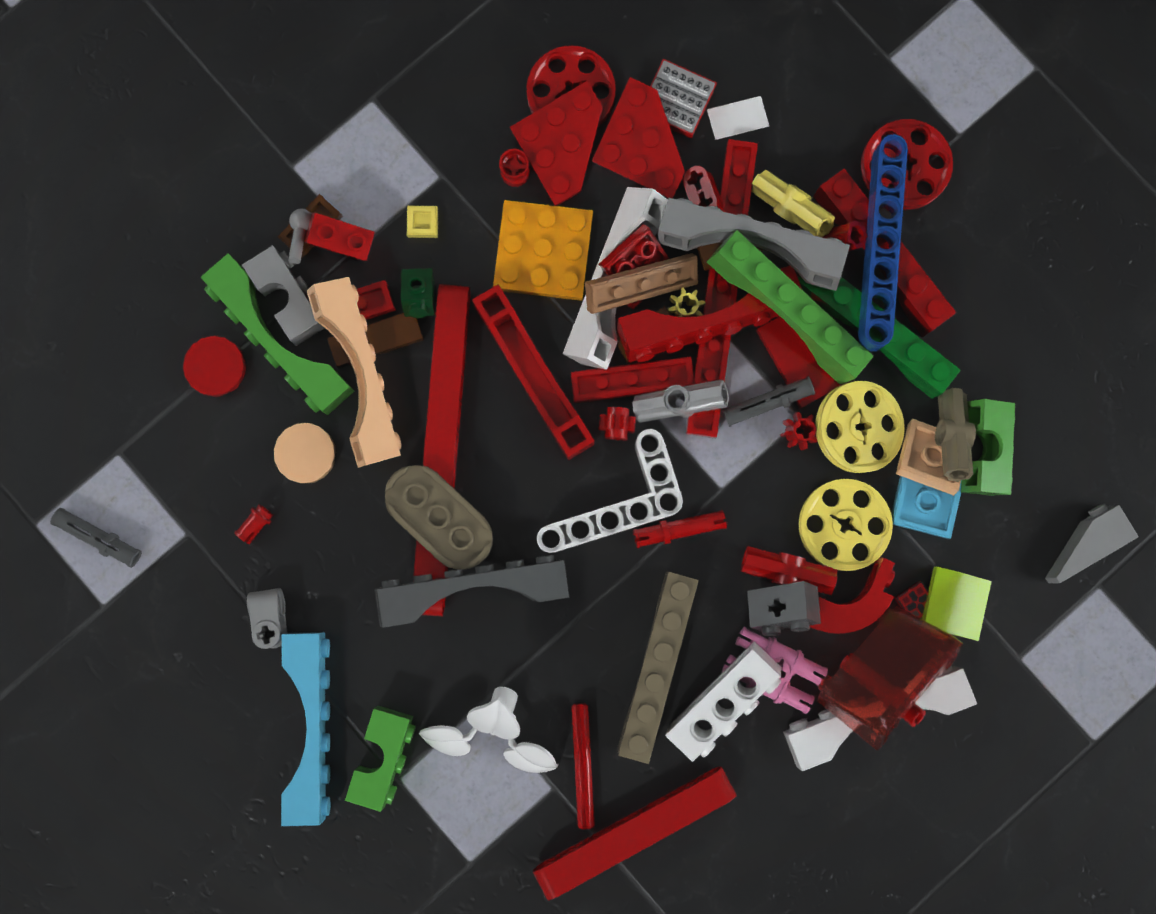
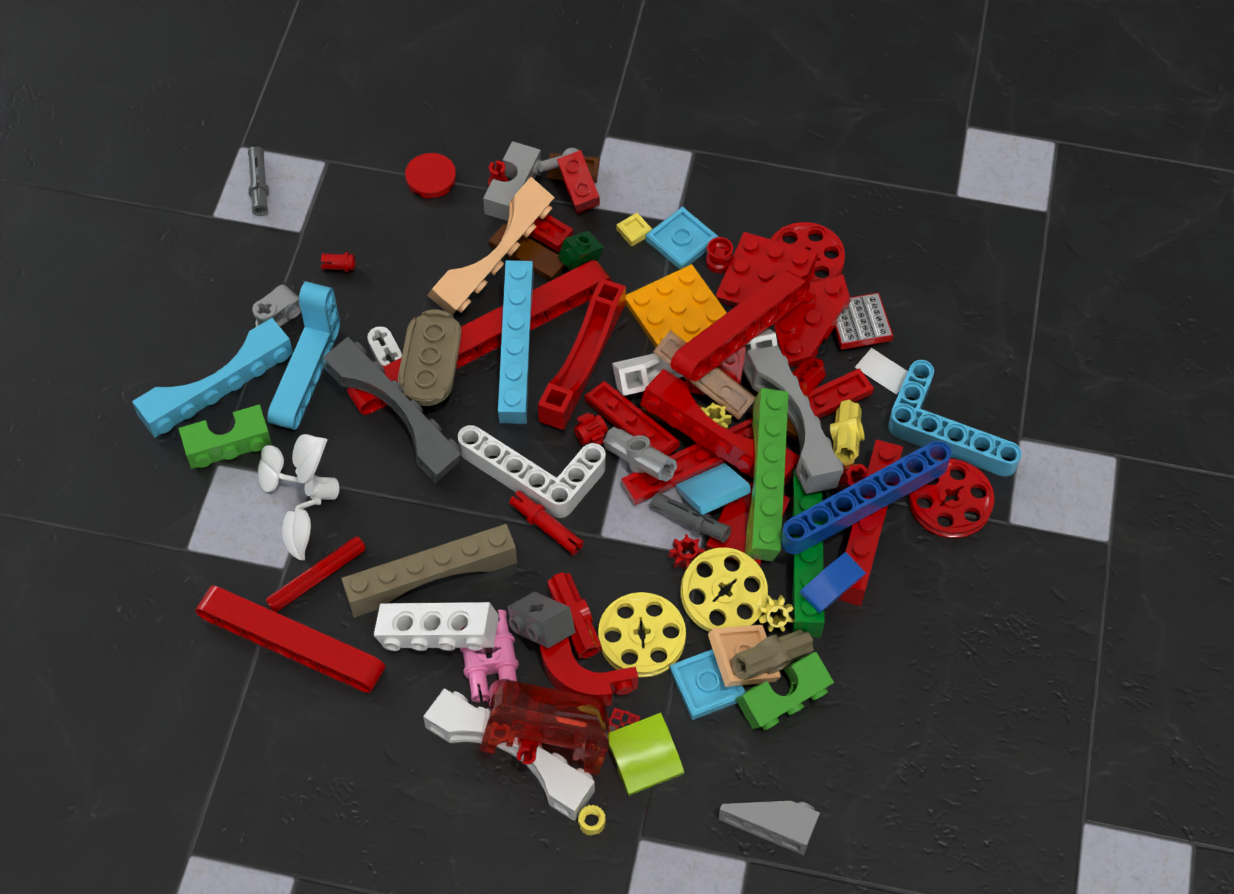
camera: 55 degrees right, 25 degrees down
bright green arch [201,253,354,415] -> none
light nougat tile [274,423,336,484] -> none
none -> medium azure beam [267,282,340,430]
none -> white beam [367,327,402,367]
none -> red pin [488,161,508,186]
none -> medium azure arch [498,261,534,424]
none -> light yellow axle [578,805,605,836]
none -> medium azure tile [645,207,718,269]
none -> red beam [670,270,810,382]
none -> medium azure tile [676,463,751,515]
none -> light yellow gear [758,595,794,632]
none -> blue slope [800,552,866,614]
none -> medium azure beam [888,360,1022,477]

